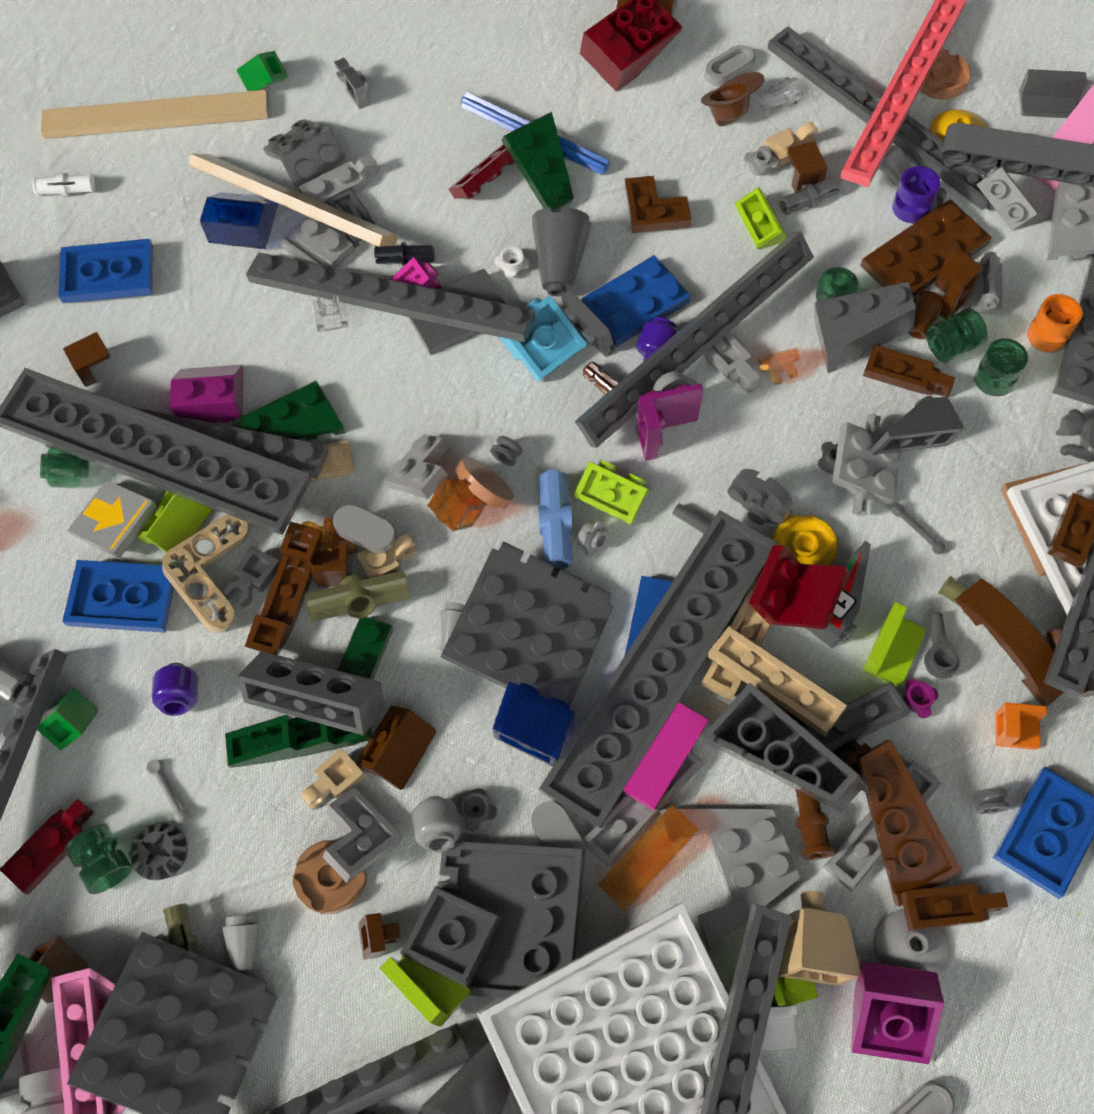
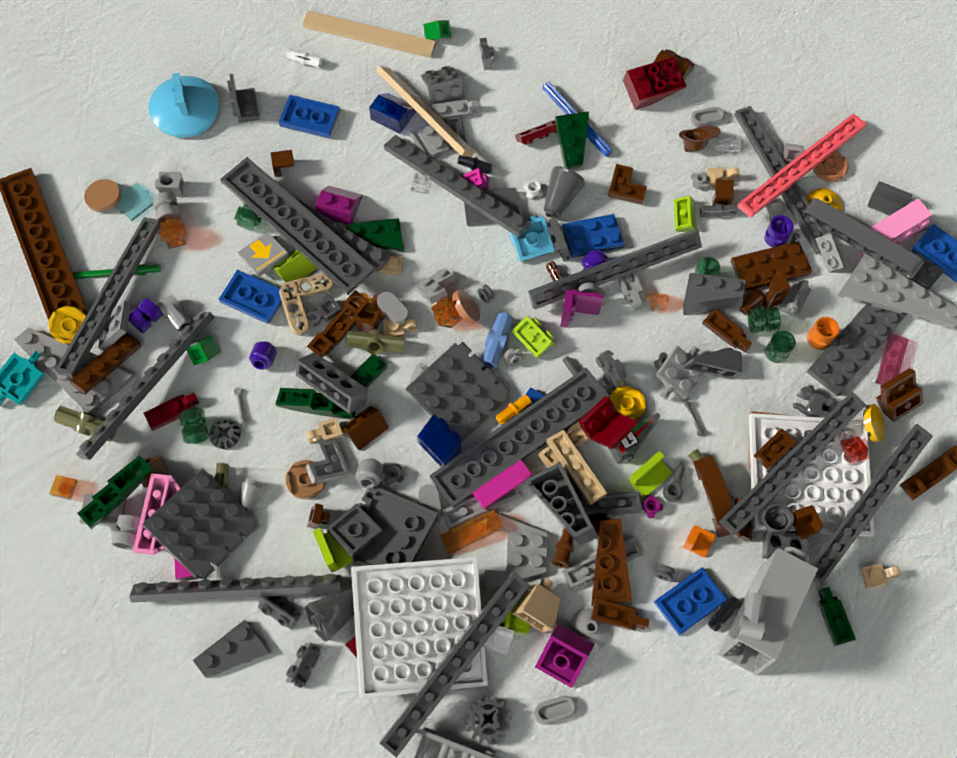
camera: 15 degrees right, 0 degrees up
none -> light orange axle [496,394,532,425]
none -> light grey tile [782,143,804,163]

